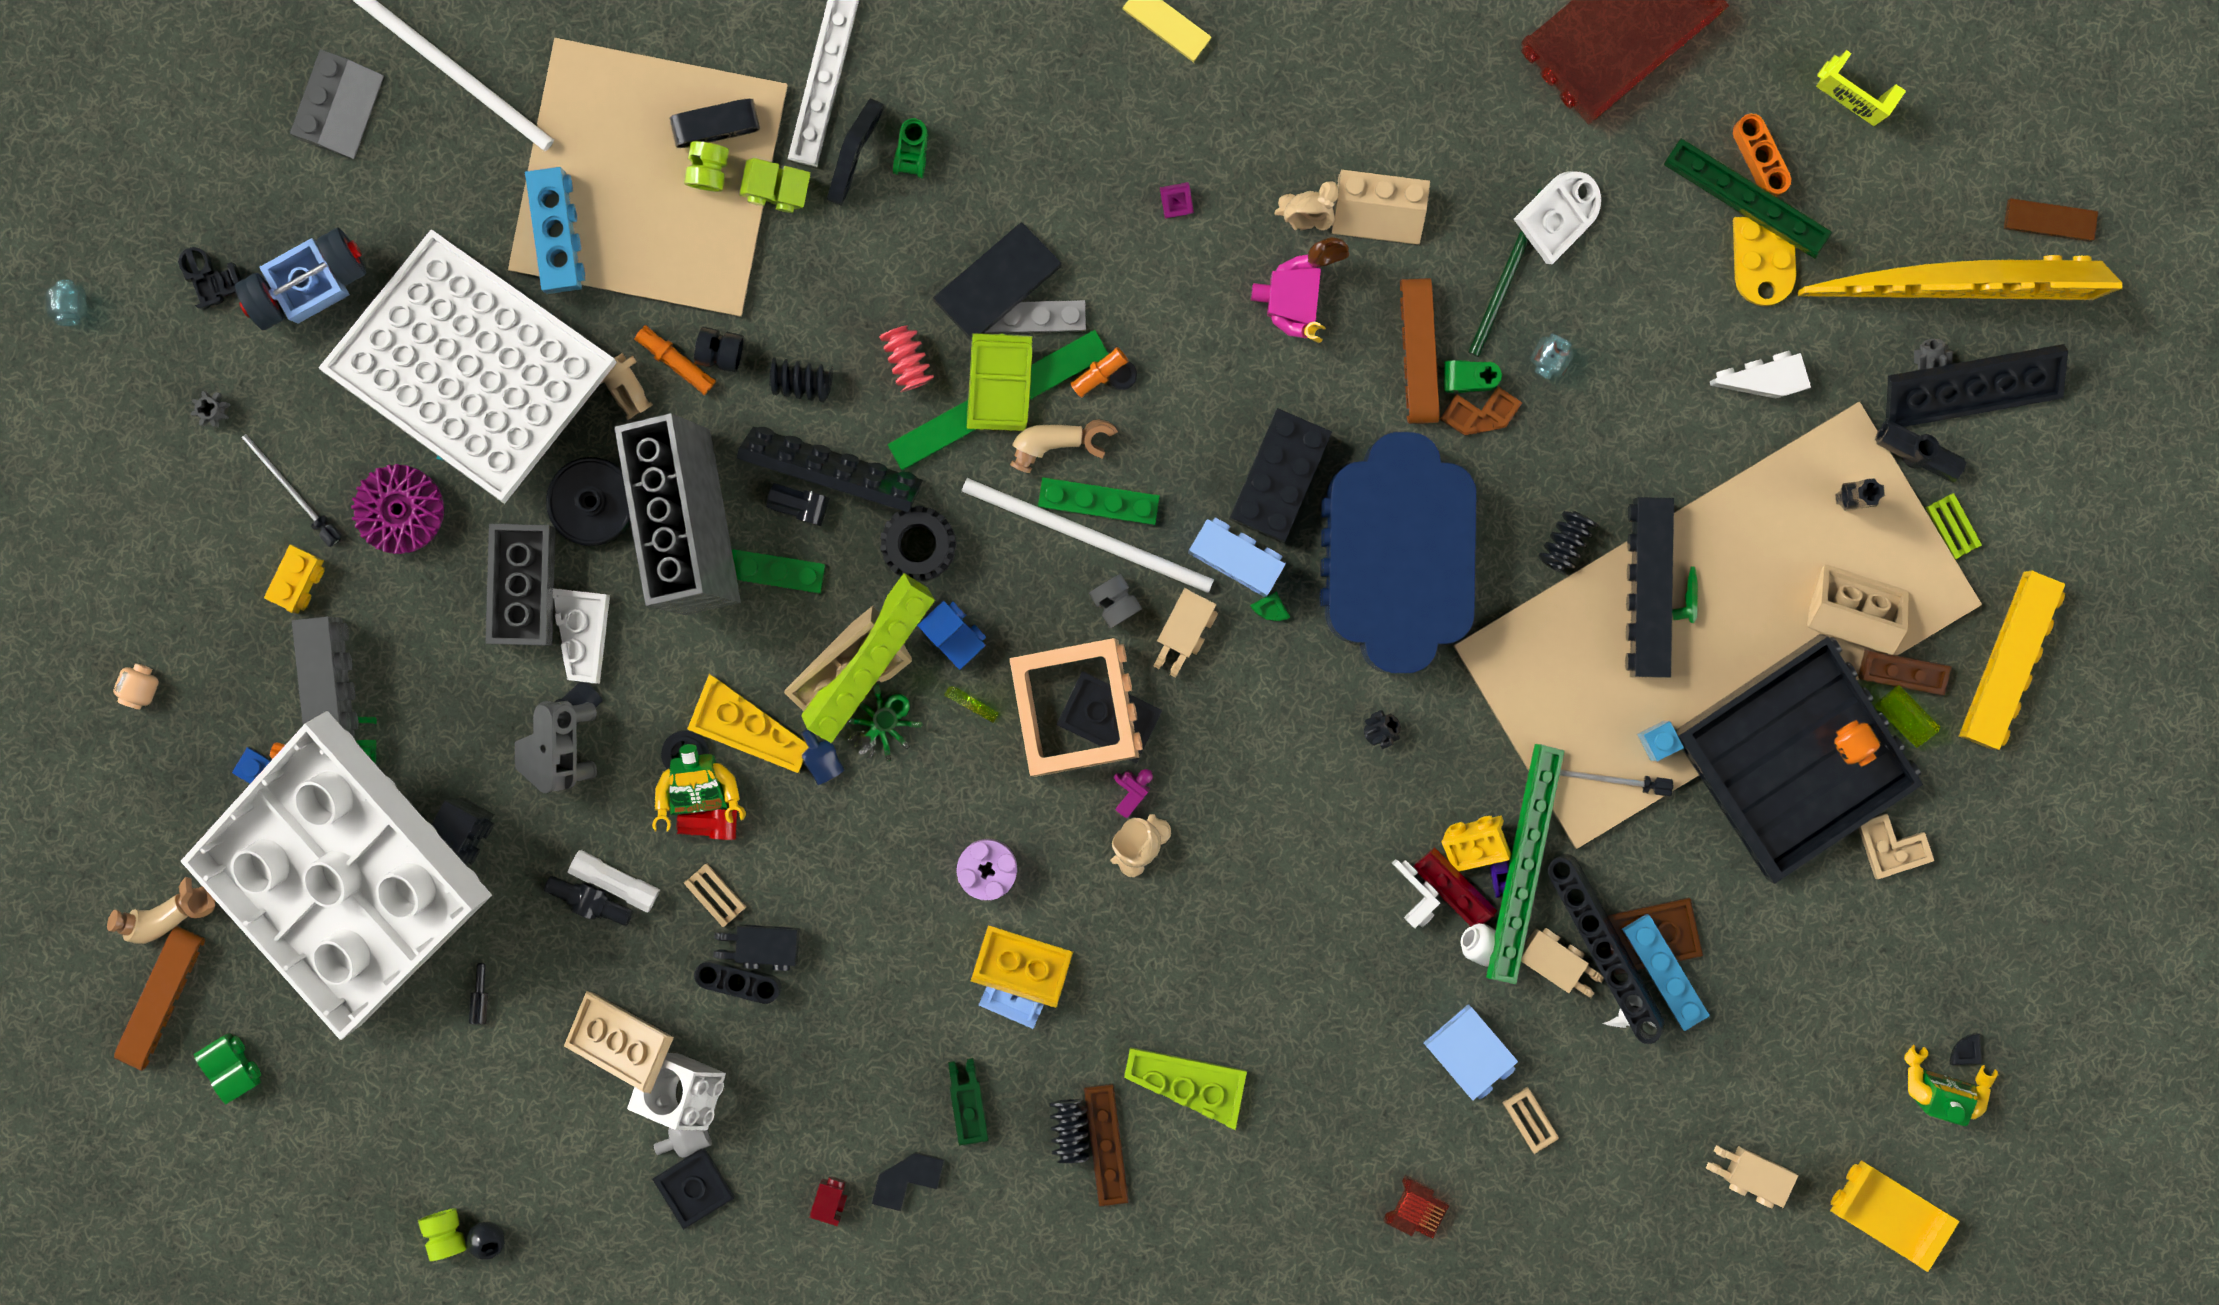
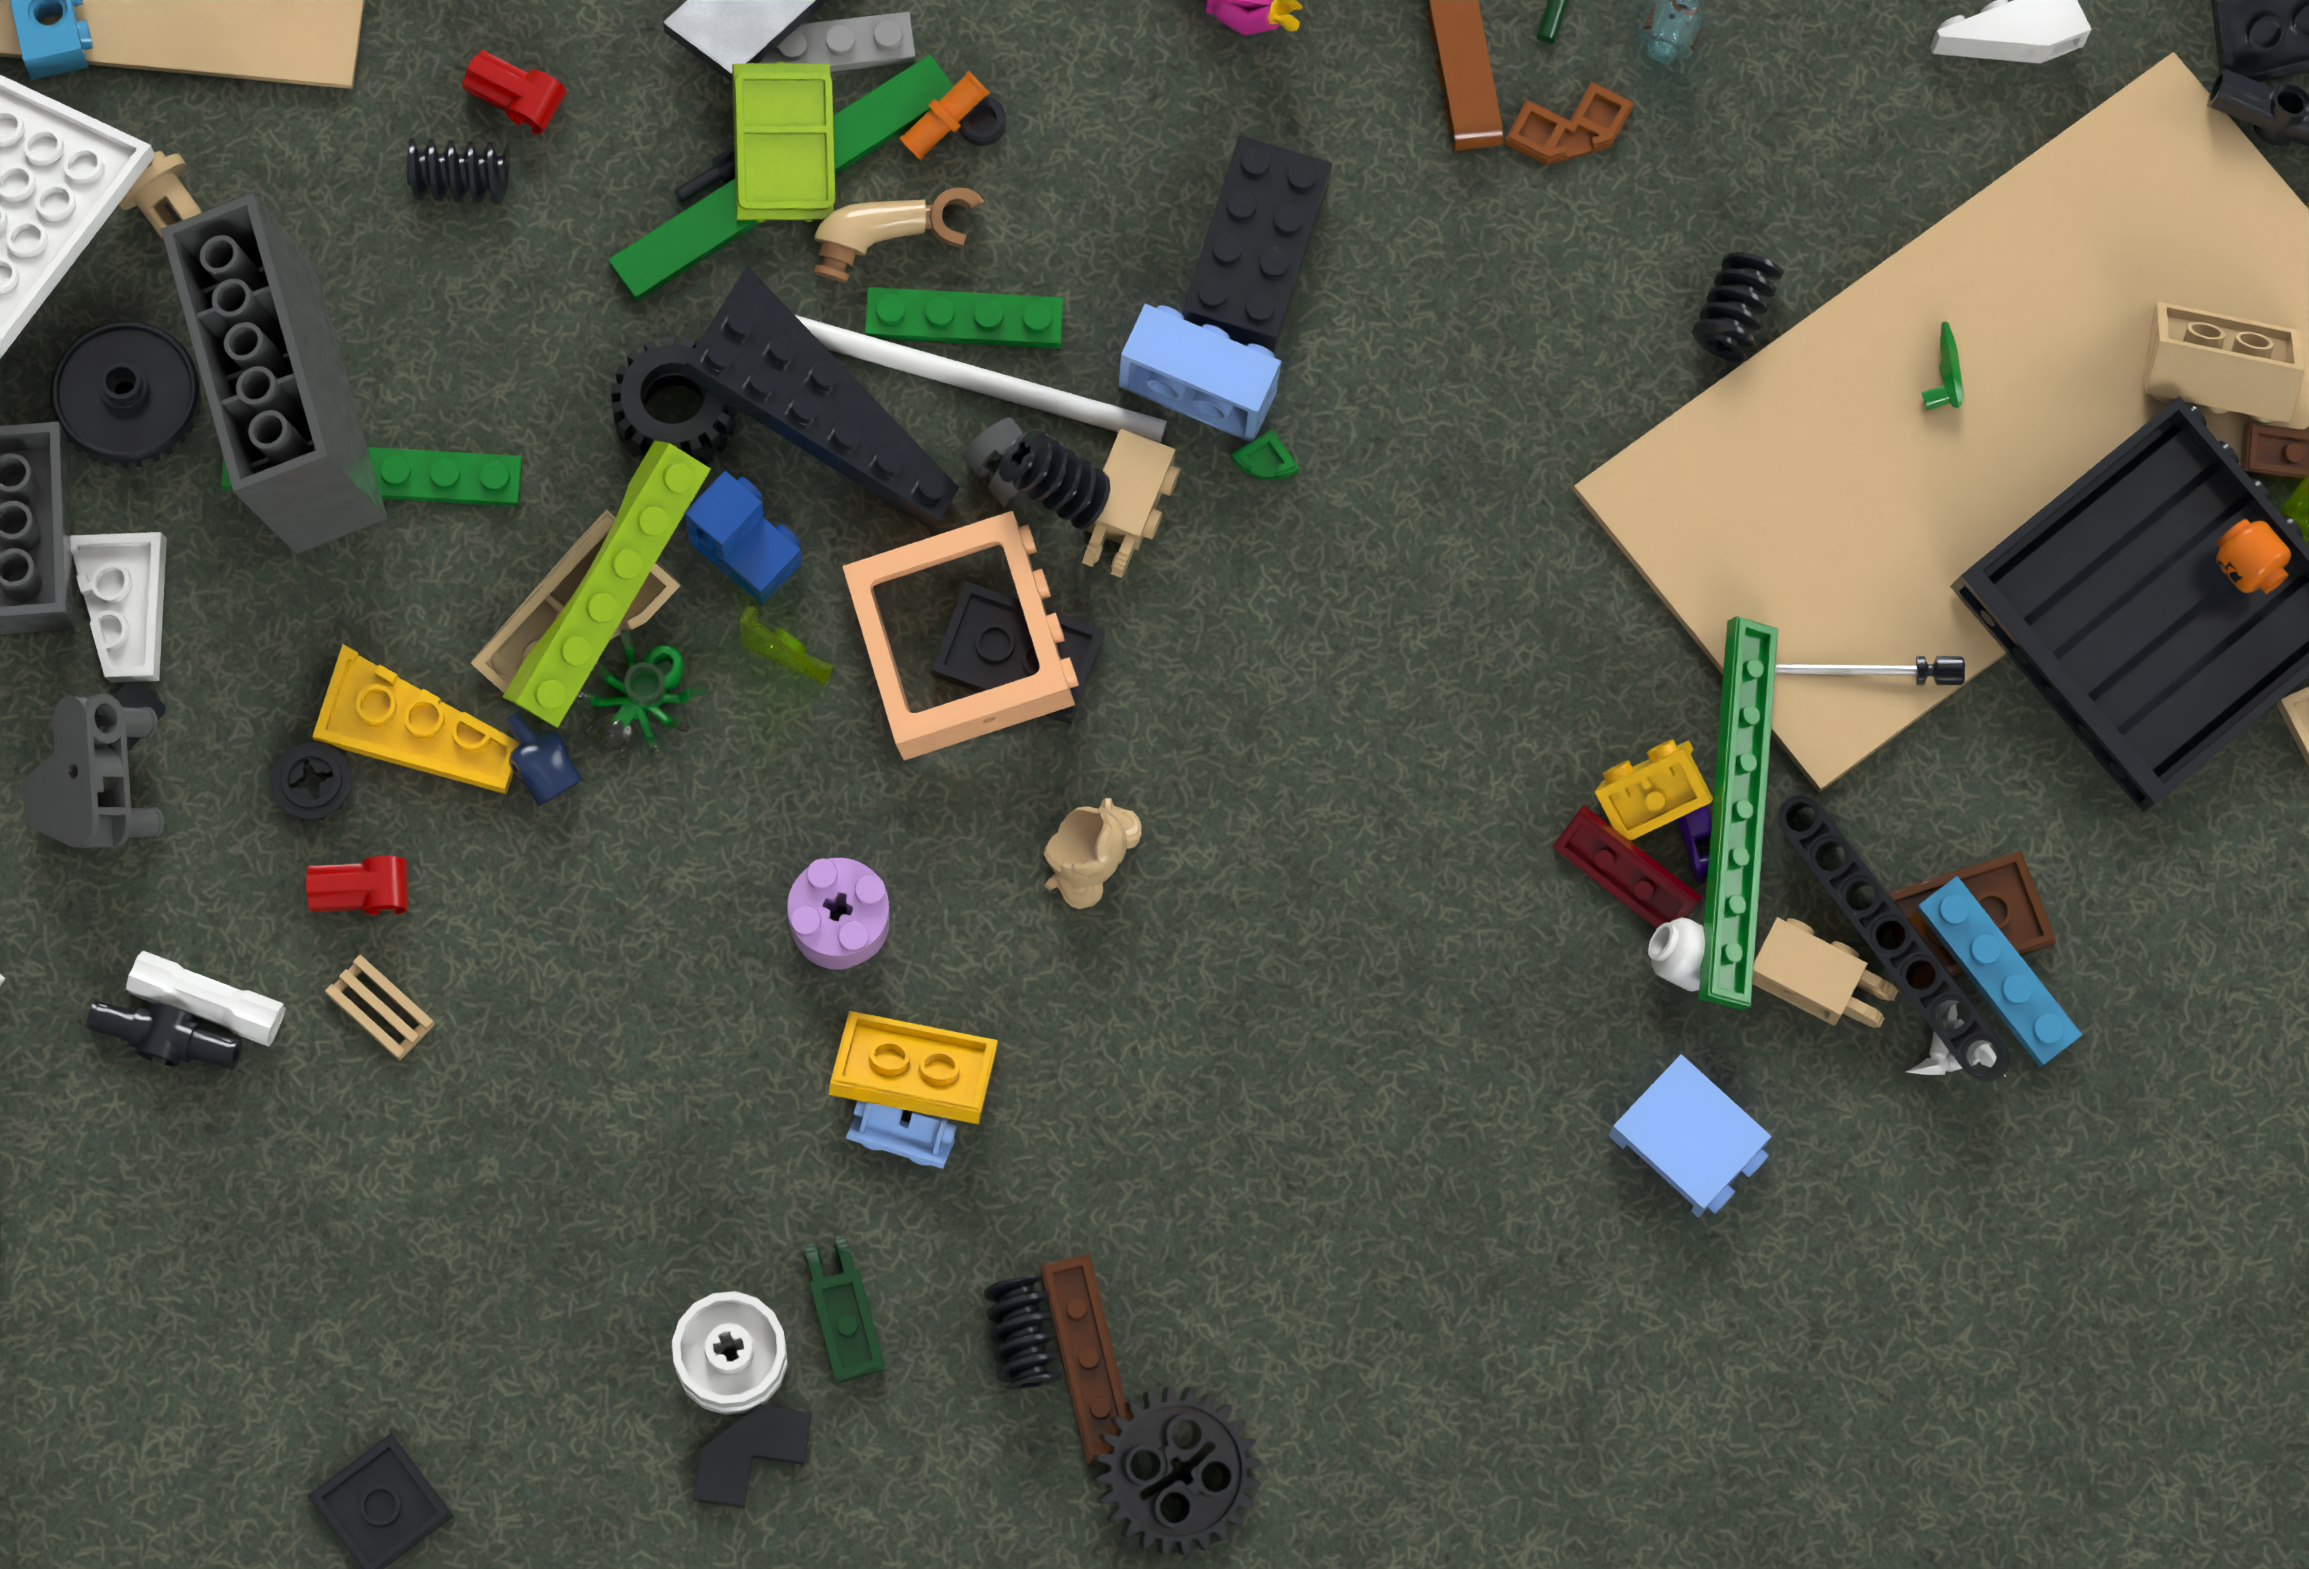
camera: 10 degrees left, 15 degrees down
tan tile [564,991,674,1094] -> none
white brick [627,1053,726,1130] -> none
orange pin [634,325,716,396] -> none
torso [652,744,746,831] -> none
light grey piece [653,1128,712,1158] -> none
black wheel [694,326,744,373] -> none
black beam [694,960,782,1004] -> none
black hinge [713,924,800,971] -> none
black plate [737,426,923,513] -> none
black piece [766,483,830,526] -> none
dark red brick [809,1177,848,1227] -> none
coral piece [879,325,934,392] -> none
magenta piece [1114,769,1153,819] -> none
lime wing [1124,1047,1247,1130] -> none
dark blue brick [1320,432,1476,673] -> none
black gear [1364,710,1401,749] -> none
clear red piece [1383,1174,1450,1239] -> none
white bracket [1392,859,1440,928] -> none
green piece [1444,360,1502,393] -> none
tan tile [1502,1087,1559,1154] -> none
black brick [1625,497,1674,678] -> none
dark azure brick [1637,721,1684,761] -> none
tan hinge [1706,1145,1799,1208] -> none
black piece [1835,478,1885,511] -> none
none -> red piece [462,50,567,135]
none -> white wheel [672,1291,787,1415]
none -> black axle [675,146,735,202]
none -> black wing [680,266,959,531]
none -> black piece [999,429,1111,529]
none -> black gear [1092,1387,1261,1555]

